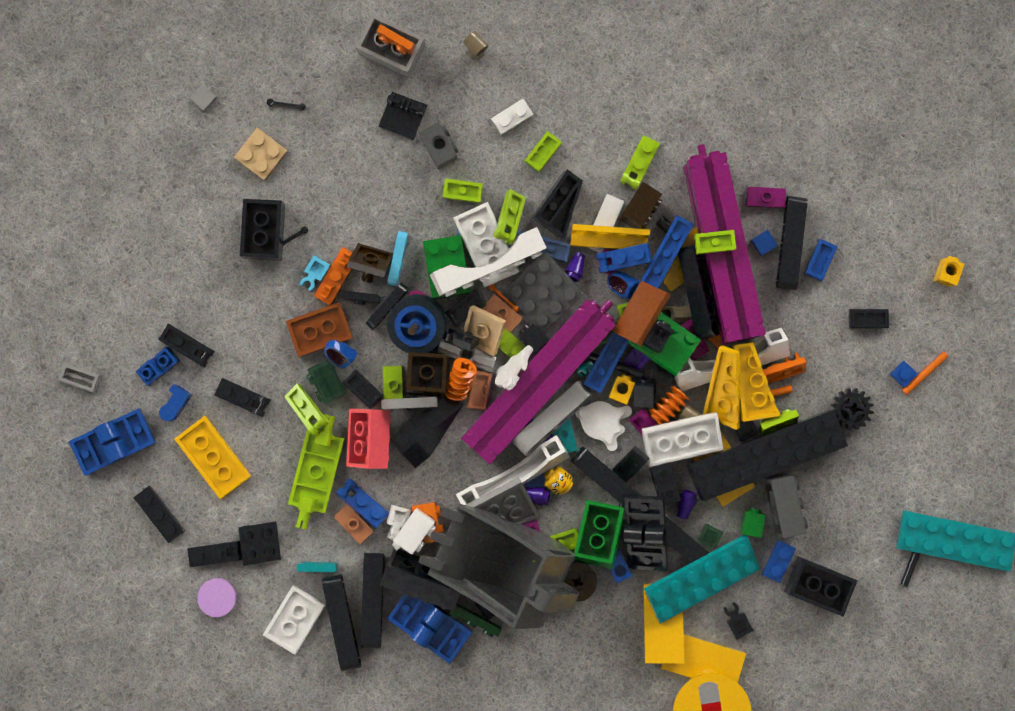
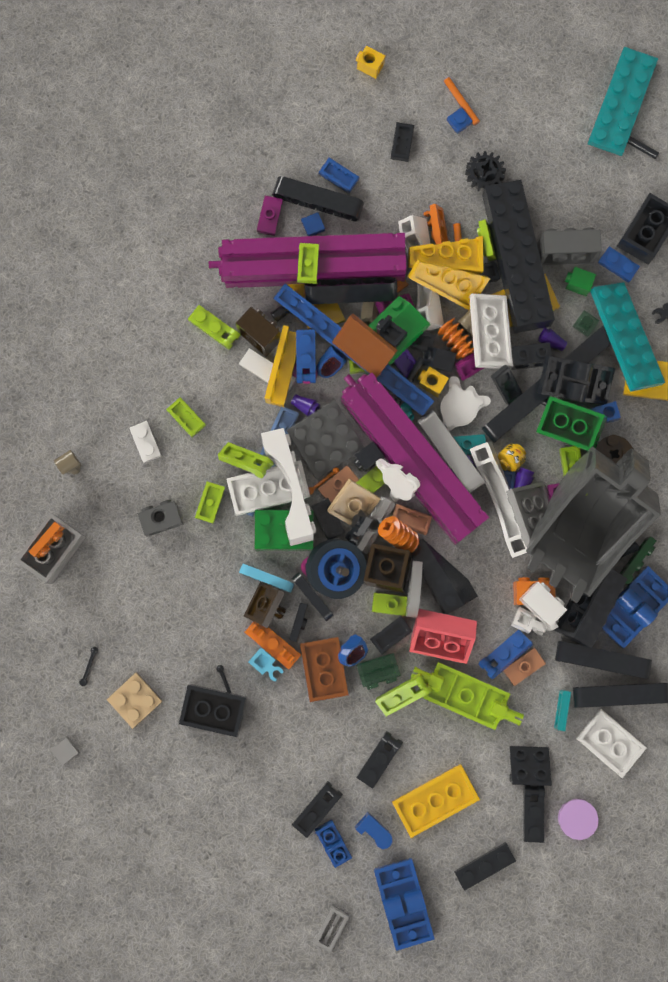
camera: 85 degrees left, 5 degrees down
black hinge [378,92,427,140] -> none
black wedge [531,169,583,240] -> none

